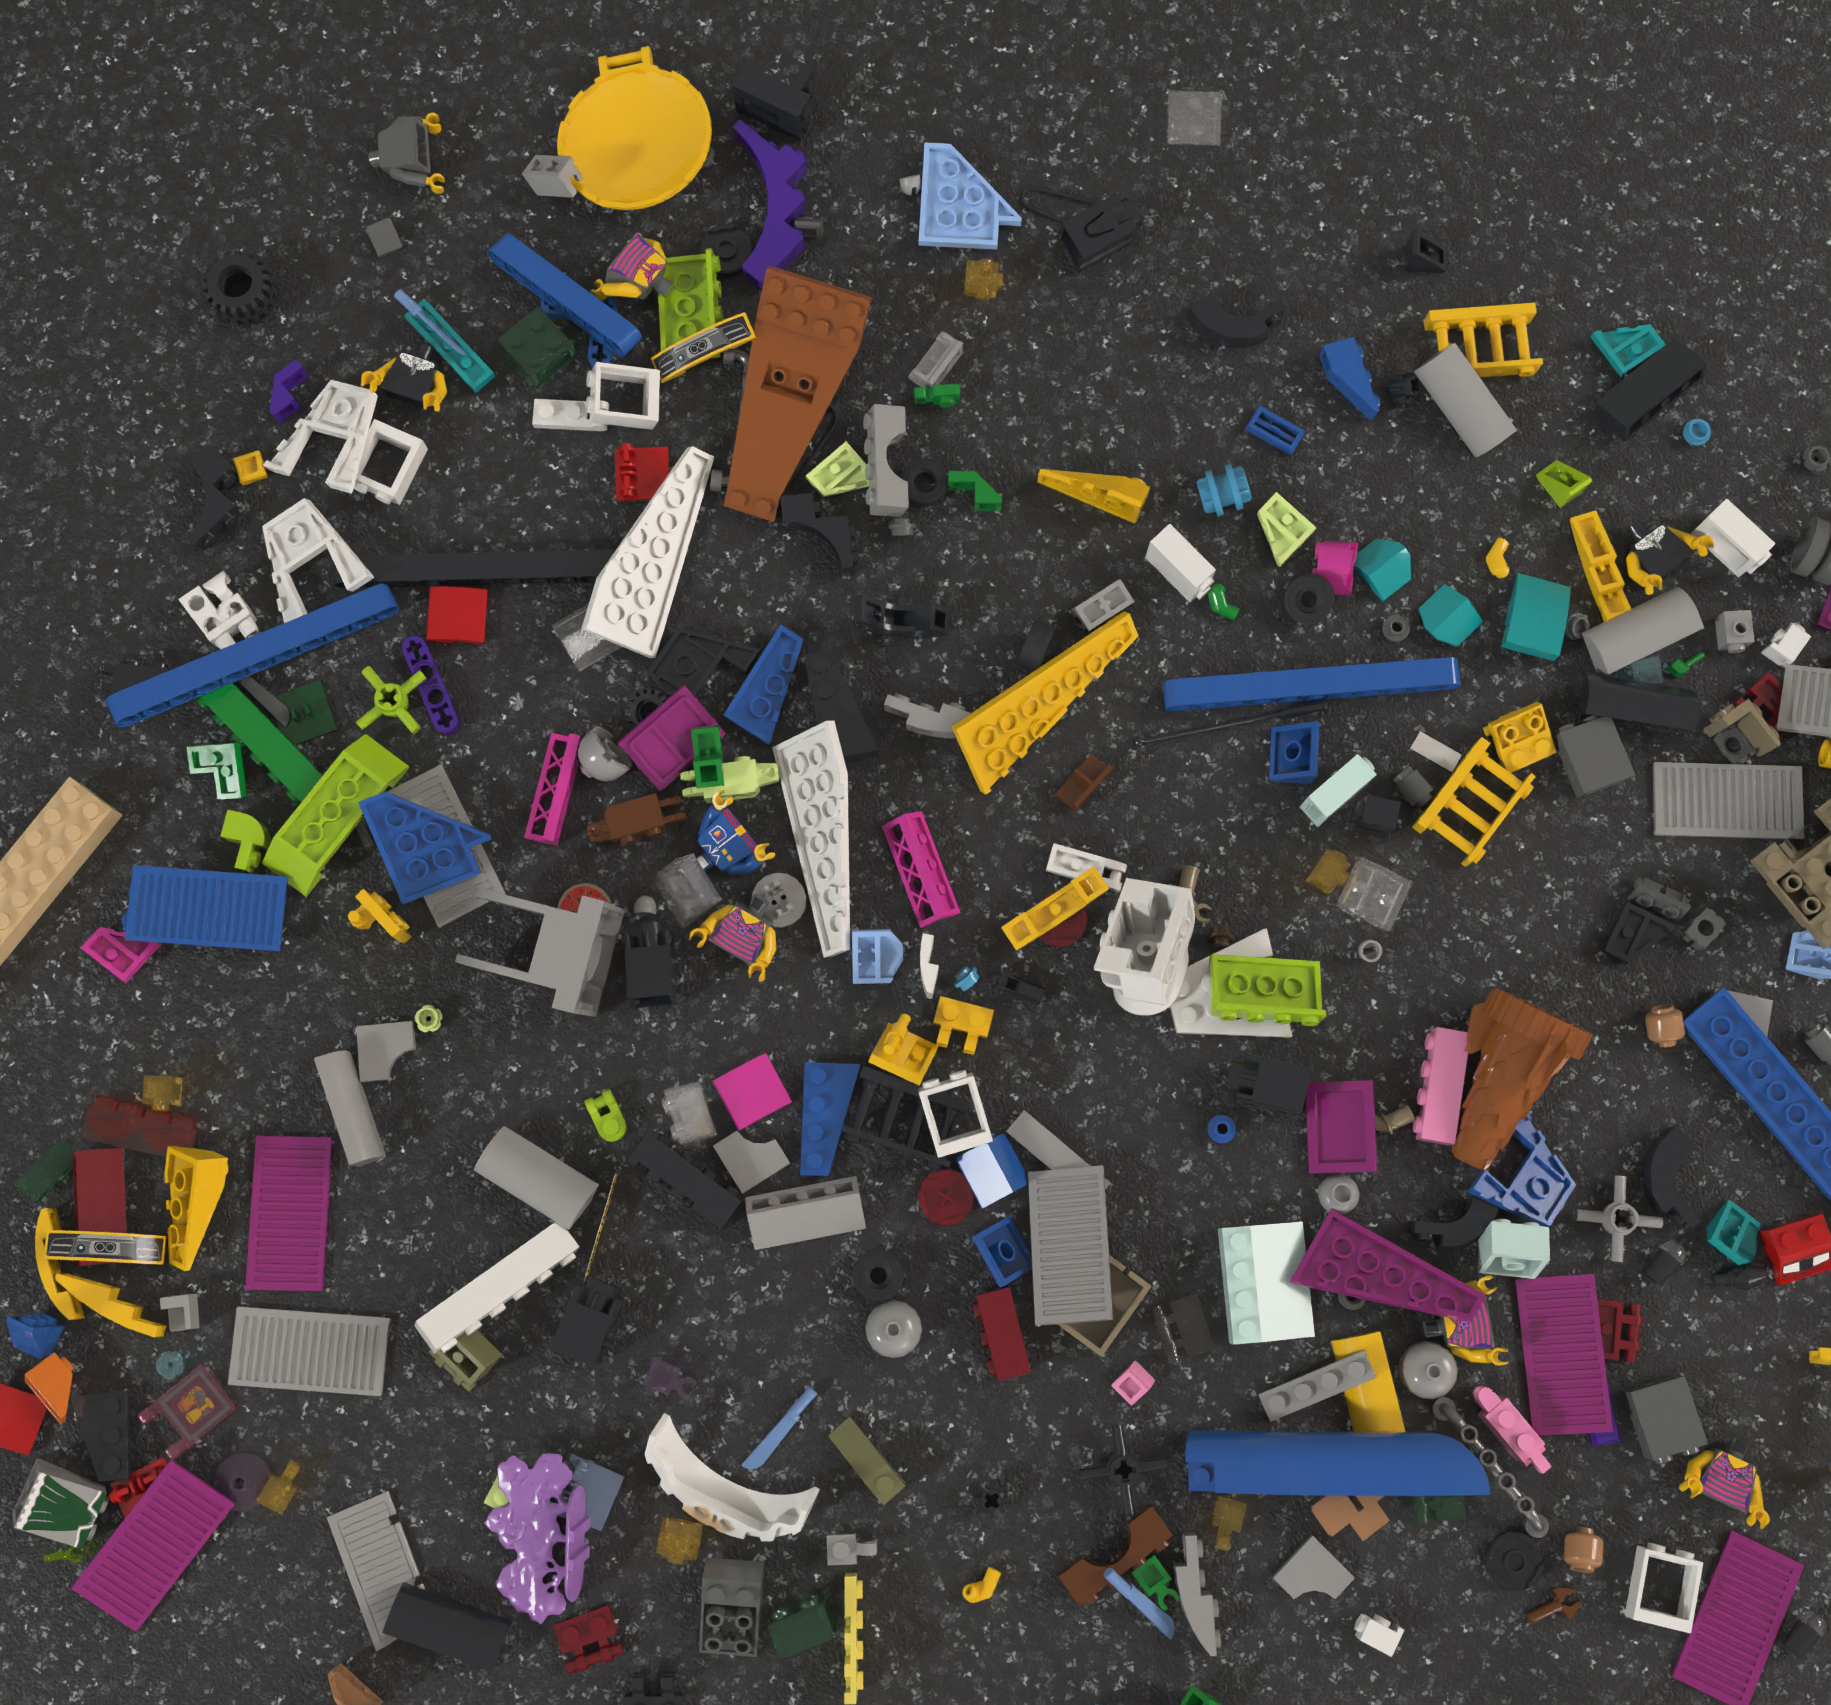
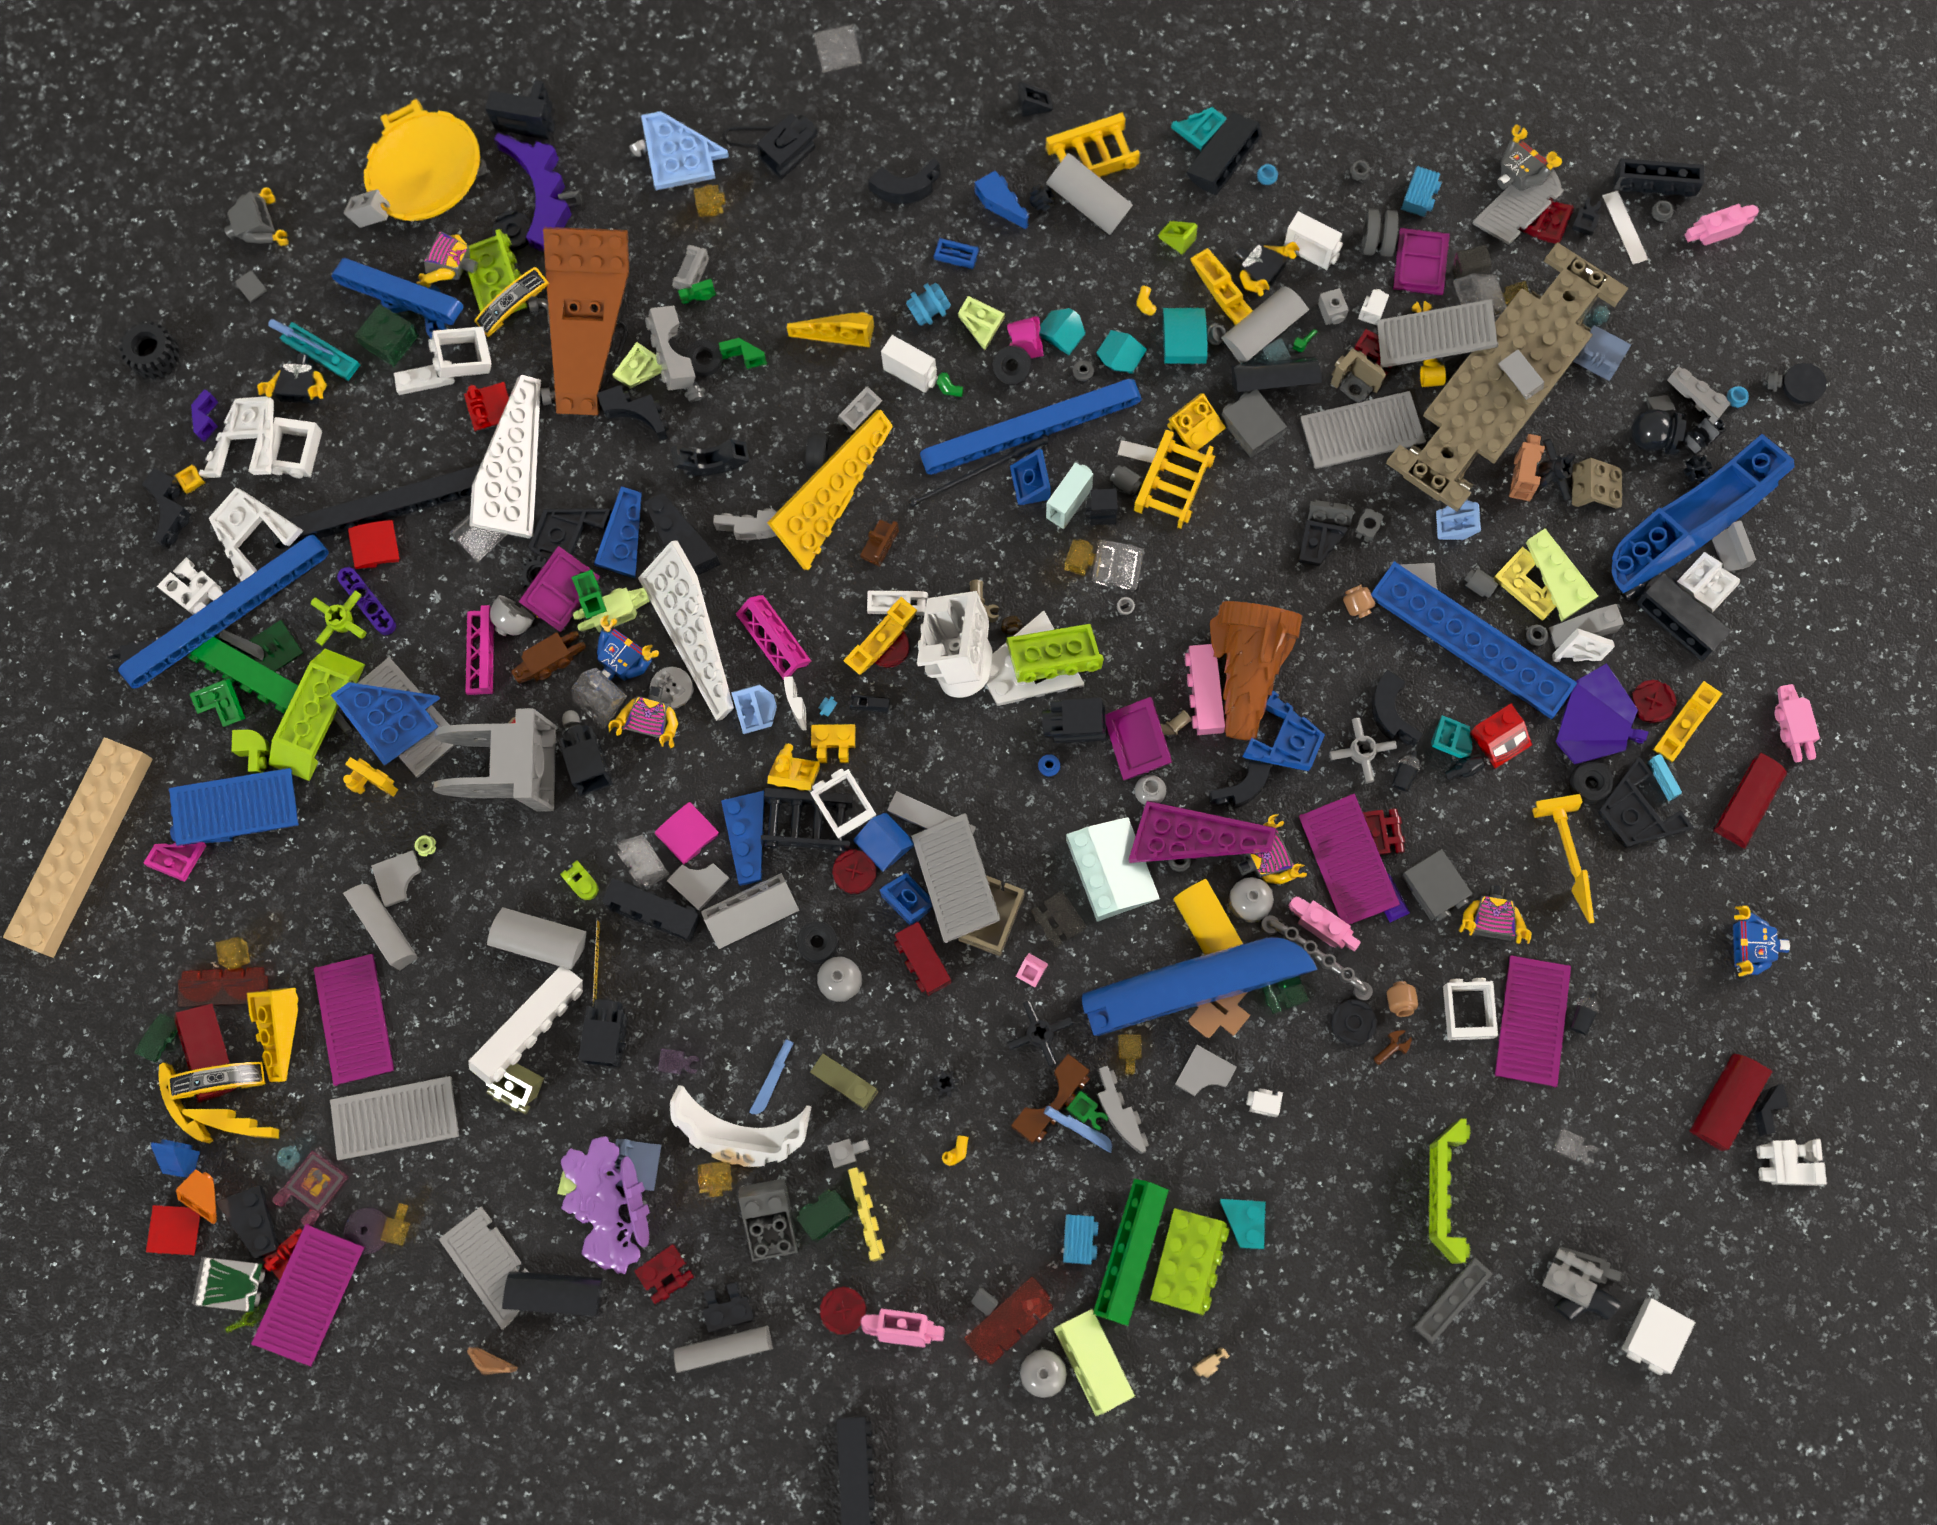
camera: 10 degrees left, 5 degrees down
light grey panel [160,1294,200,1332] -> none
light grey plate [1258,1350,1377,1422] -> none
light aqua brick [1478,1219,1550,1279] -> none

